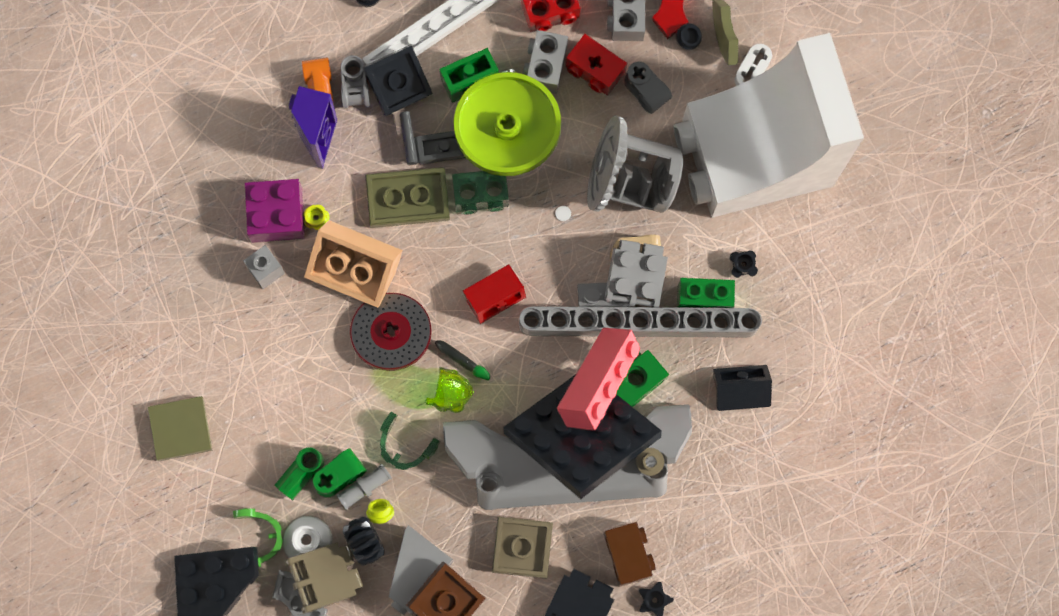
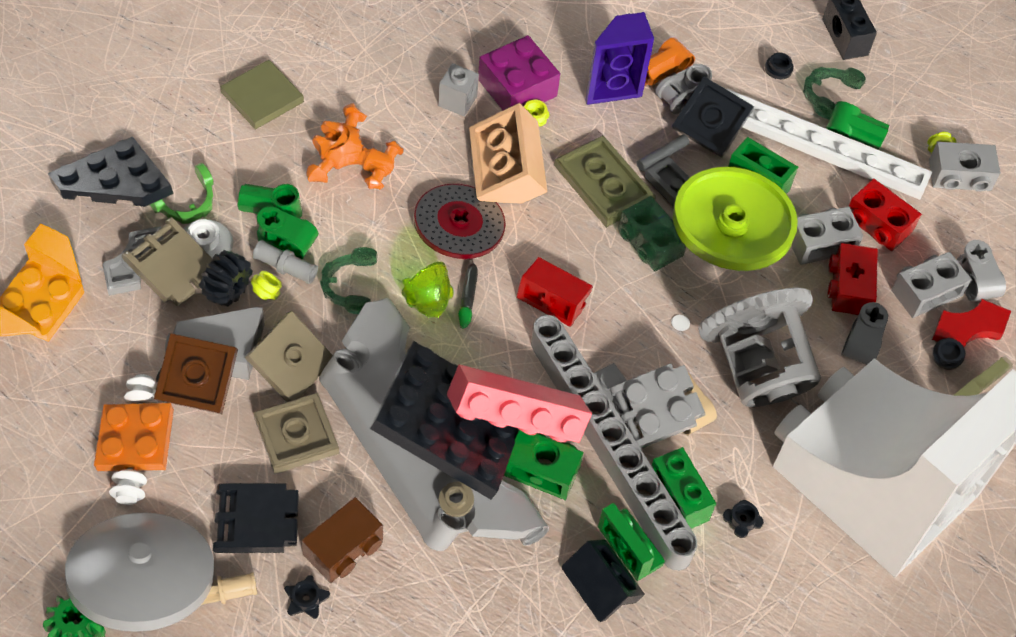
camera: 60 degrees right, 20 degrees down
none -> dark tan plate [244,311,333,402]
none -> orange piece [306,103,404,190]
none -> green bracket [598,503,665,581]

